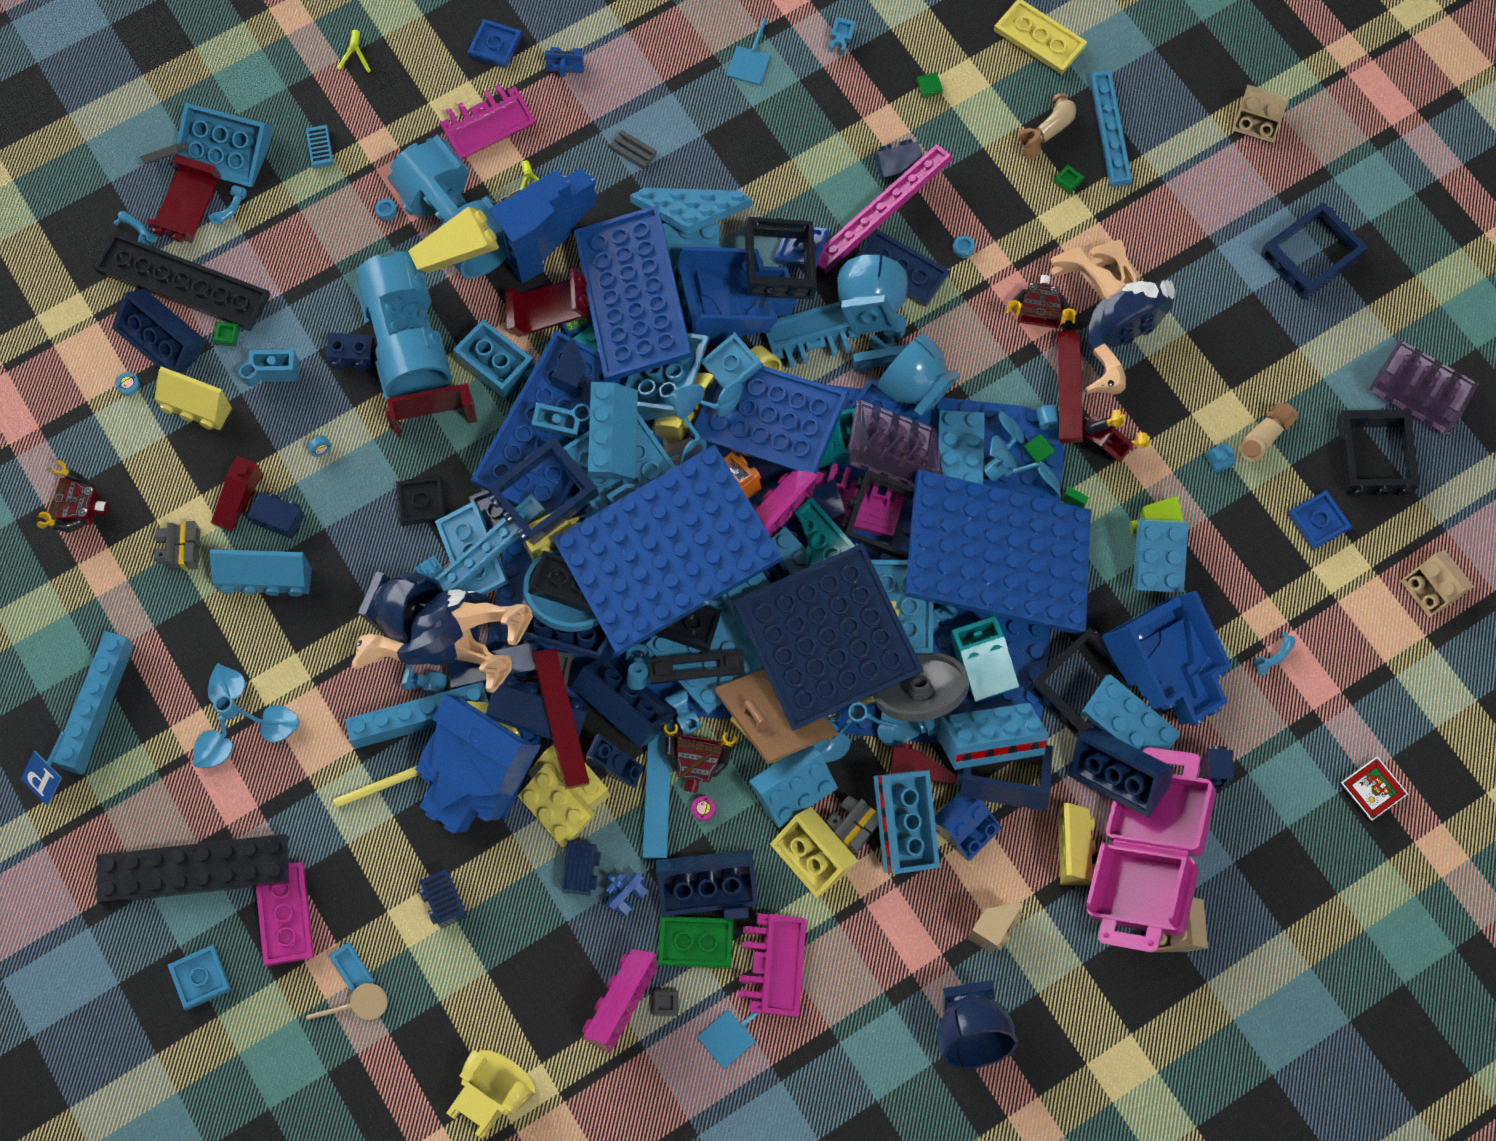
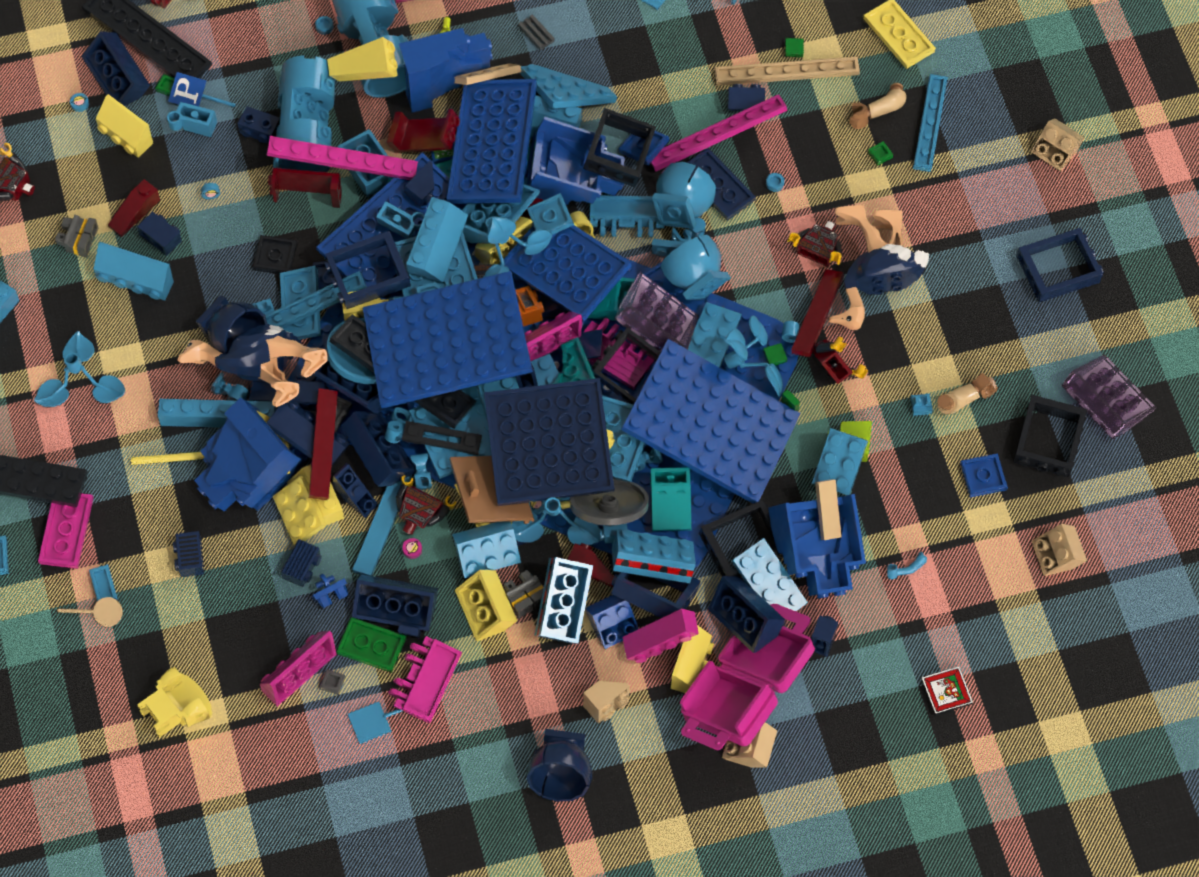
camera: 15 degrees right, 5 degrees down
none -> blue piece [168,72,236,107]
none -> dark pink plate [267,136,418,180]
none -> tan tile [454,63,521,85]
none -> dark pink brick [623,609,699,663]
none -> tan tile [714,57,860,86]
none -> tan tile [815,479,841,540]

